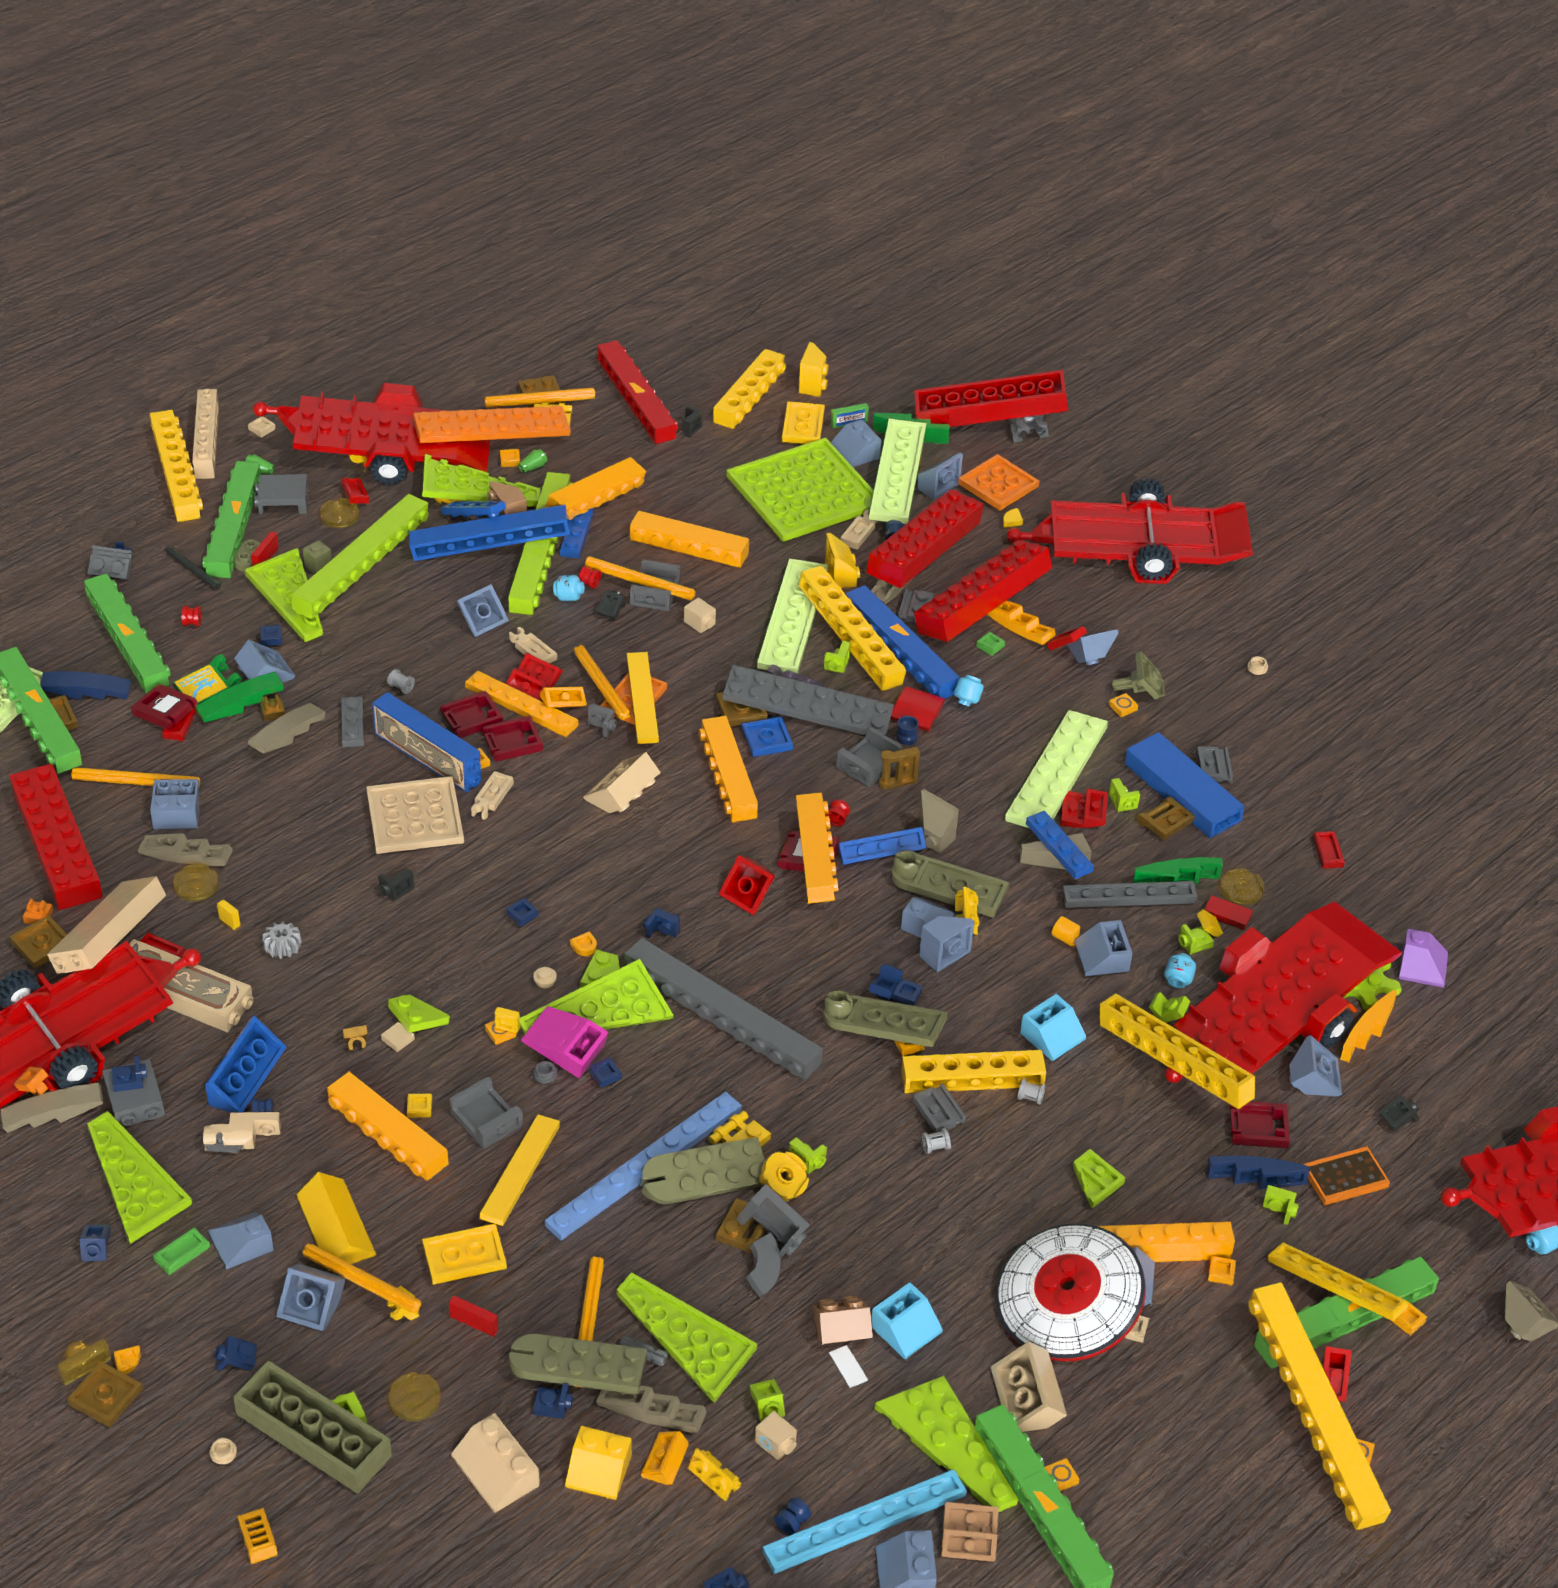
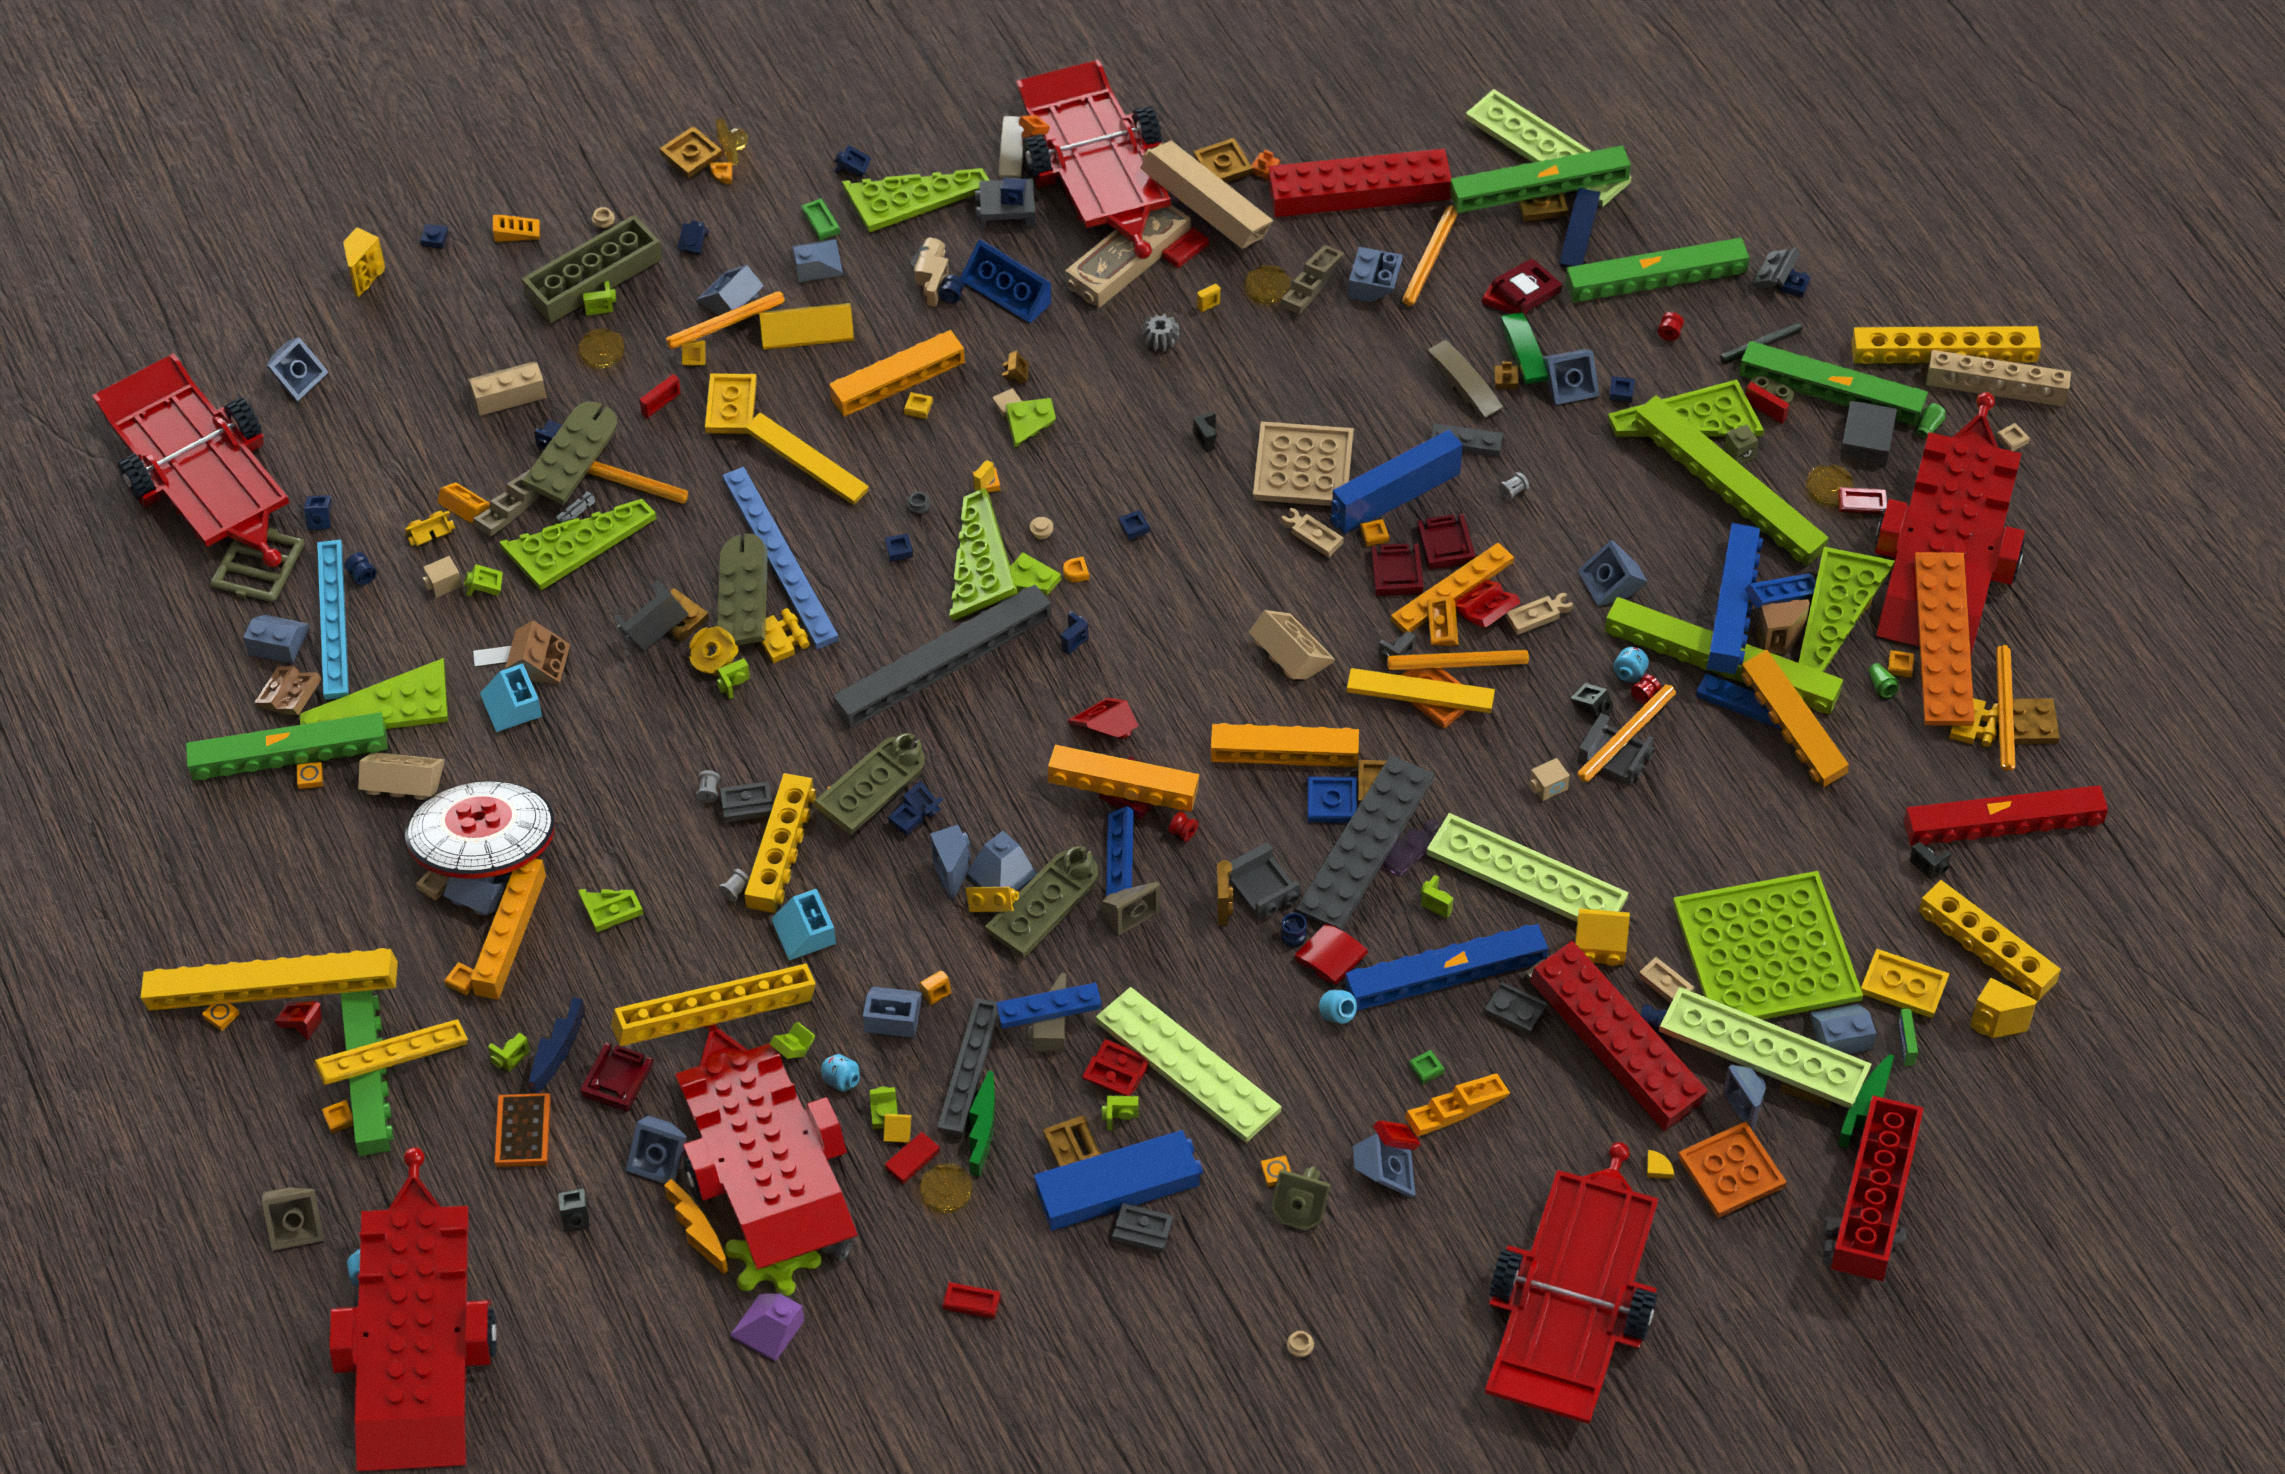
camera: 110 degrees right, 10 degrees up
flag [173,654,242,708] -> none
dark grey panel [450,1076,523,1149] -> none
dark pink slope [521,1006,608,1079] -> none
yellow slope [565,1426,632,1500] -> none
light orange brick [630,511,749,568] -> none
dark grey tile [746,1233,781,1298] -> none
yellow brick [798,566,906,691] -> none
red brick [914,540,1052,642] -> none

